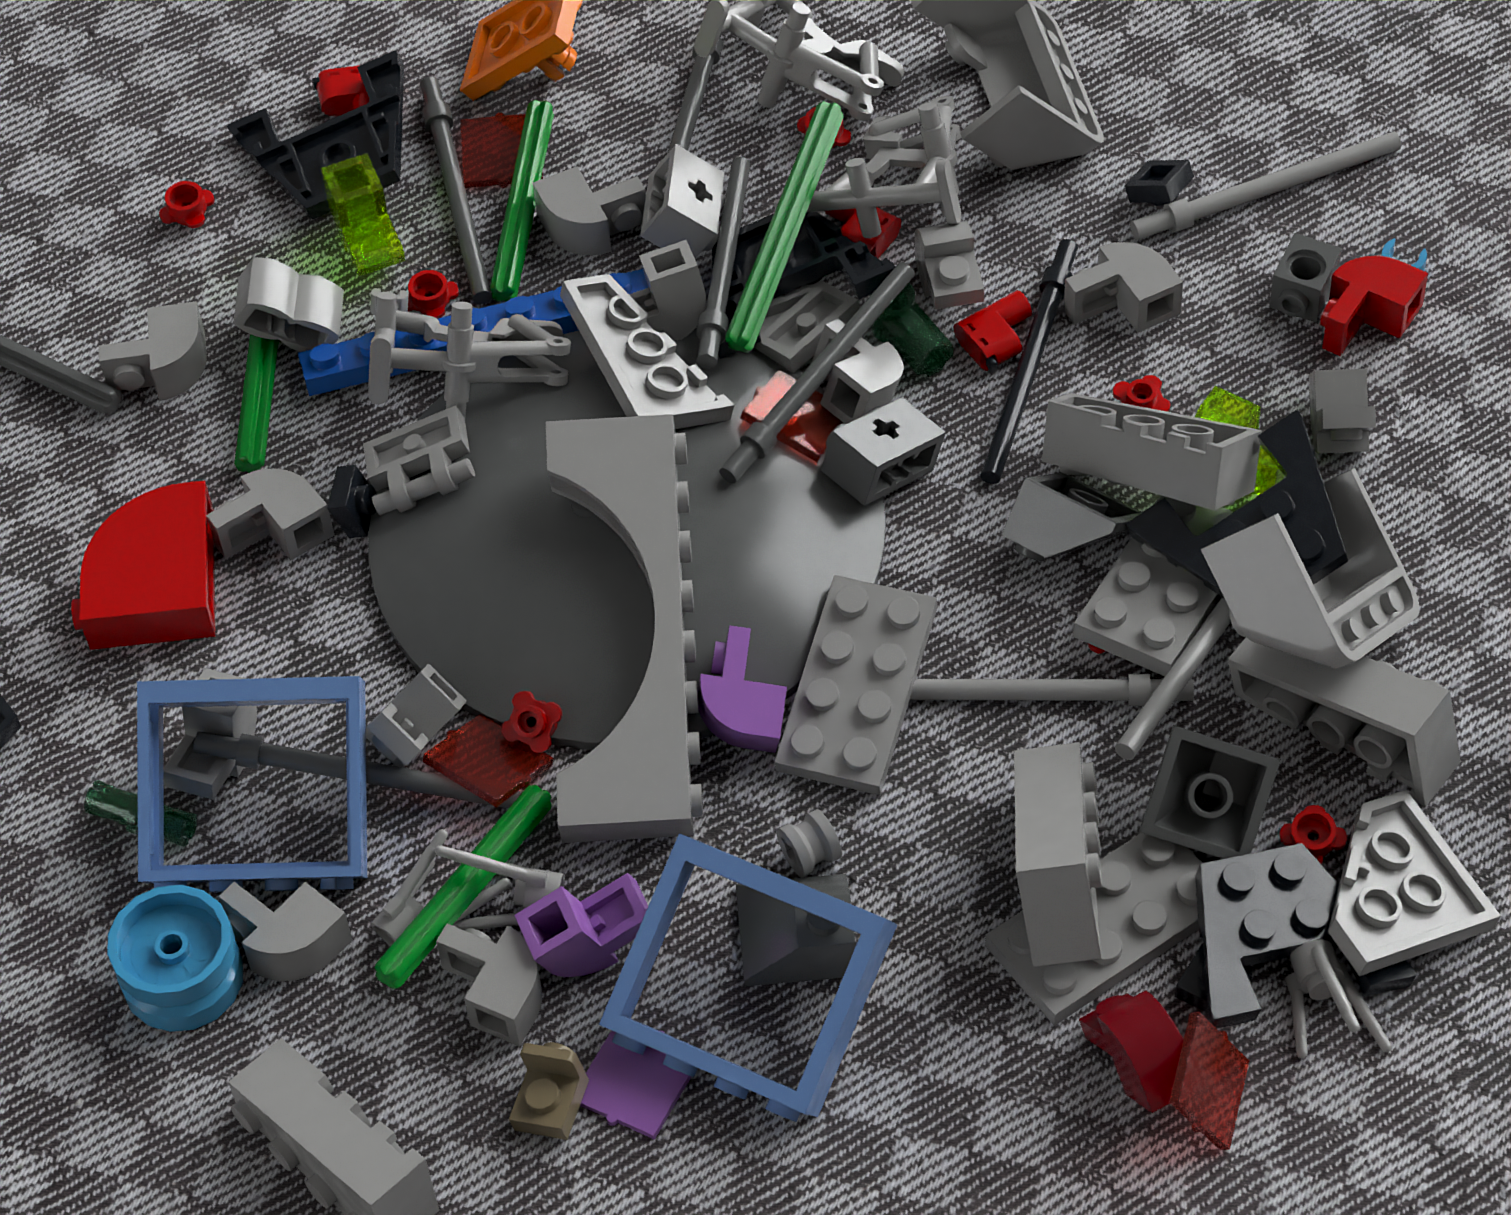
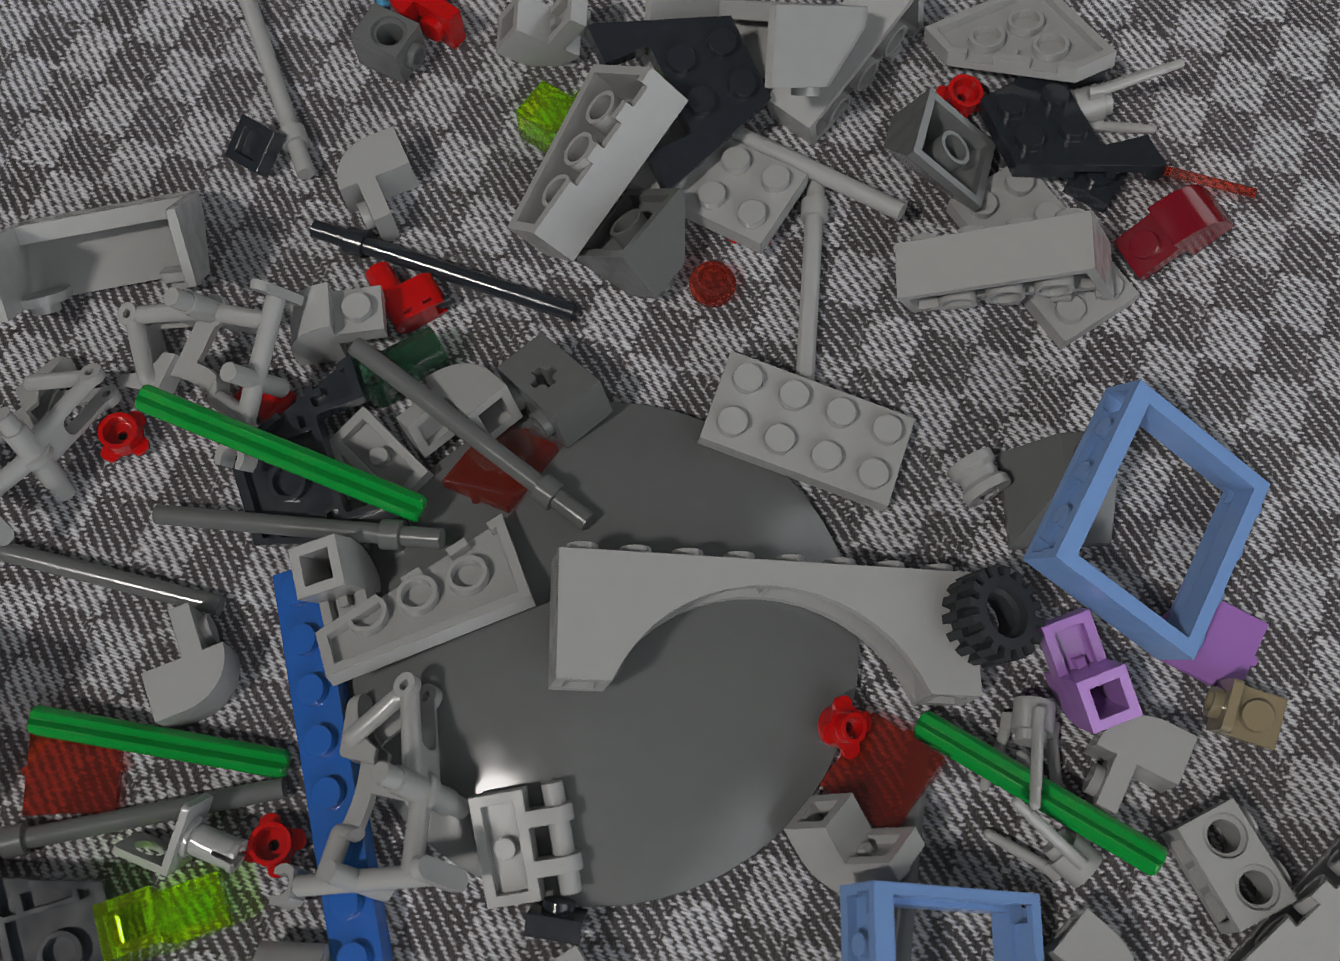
camera: 90 degrees left, 15 degrees up
light grey brick [640,144,725,258] -> none
medium lavender brick [697,625,787,753] -> none
red plate [1113,375,1170,412] -> none
none -> light grey bracket [112,793,248,877]
none -> clear red plate [689,260,736,307]
none -> black tyre [942,565,1044,668]
none -> light grey brick [1161,798,1297,934]

